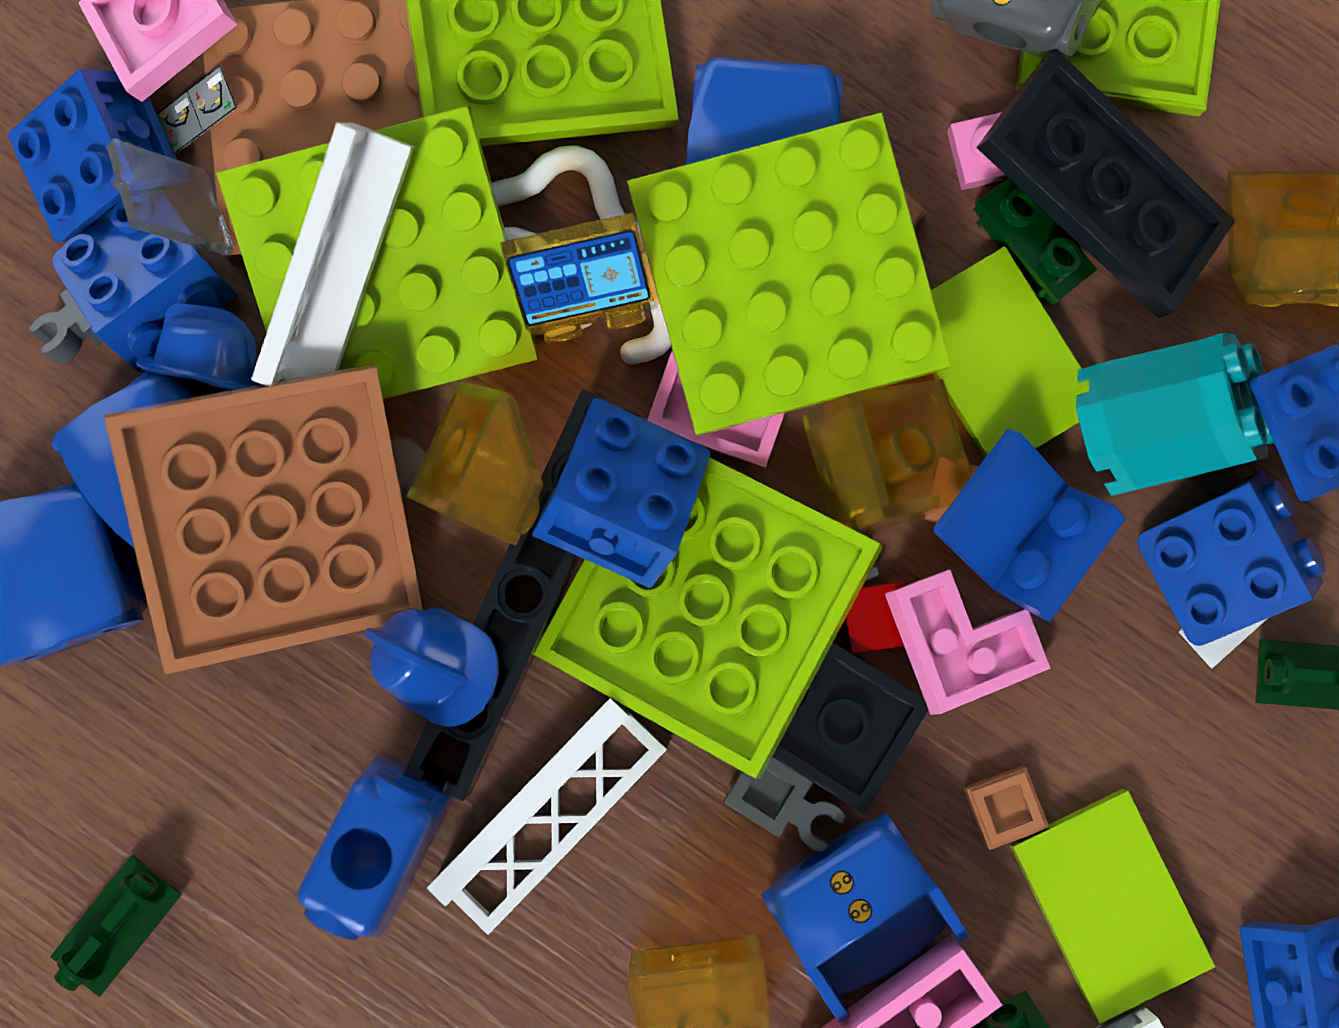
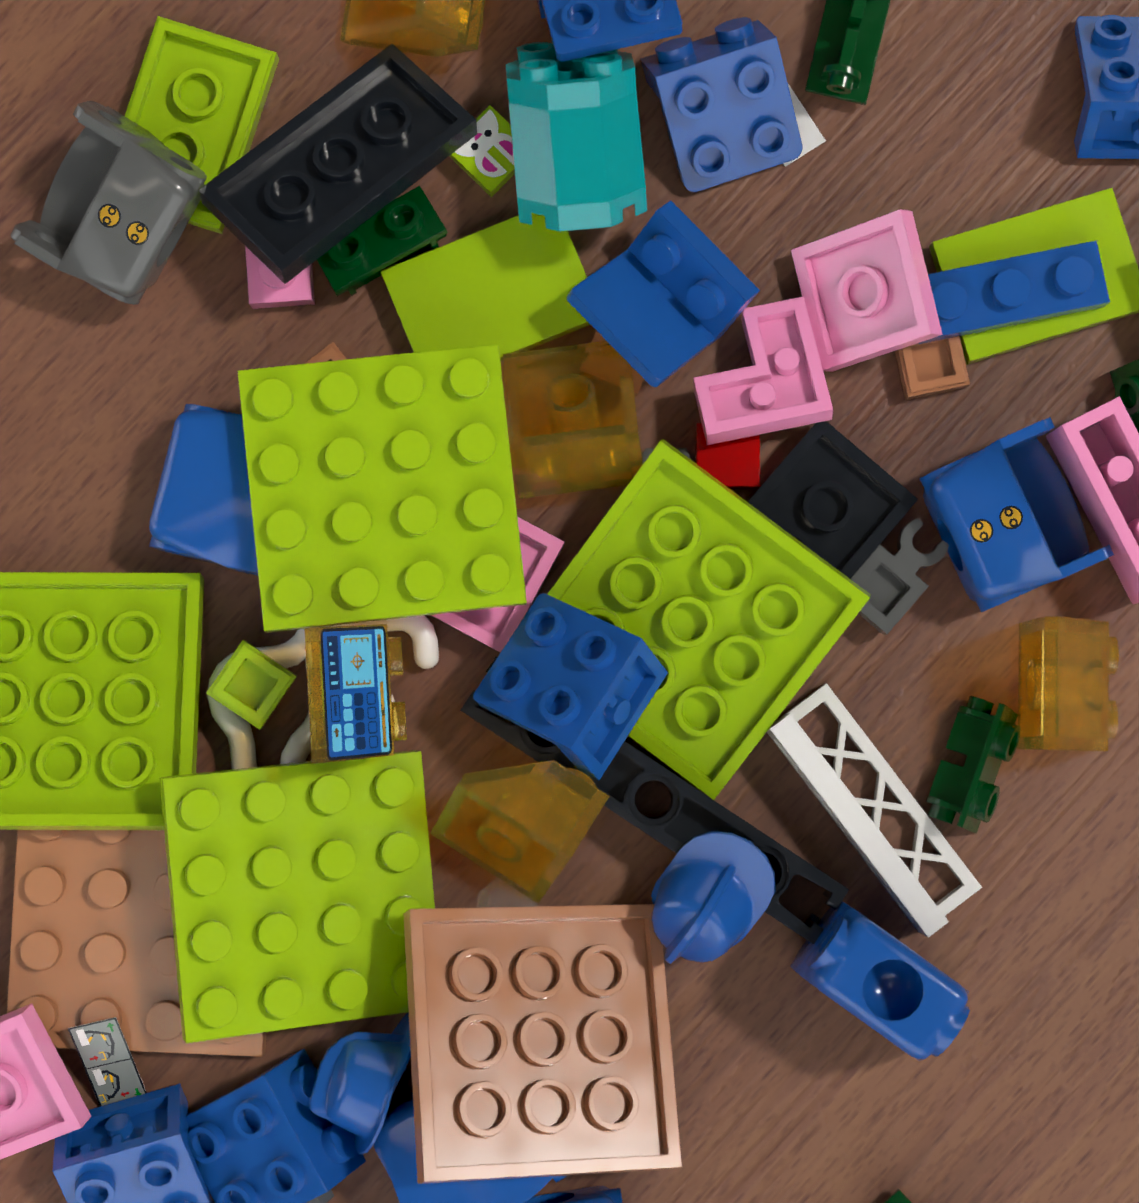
camera: 85 degrees left, 0 degrees up
clear piece [107,138,234,256] -> none
white fence [251,122,415,387] -> none
none -> lime tile [206,640,297,730]
none -> tile [449,105,515,197]
none -> bright pink plate [791,209,943,372]
none -> blue plate [919,240,1110,344]
none -> dark green hinge [926,696,1021,834]

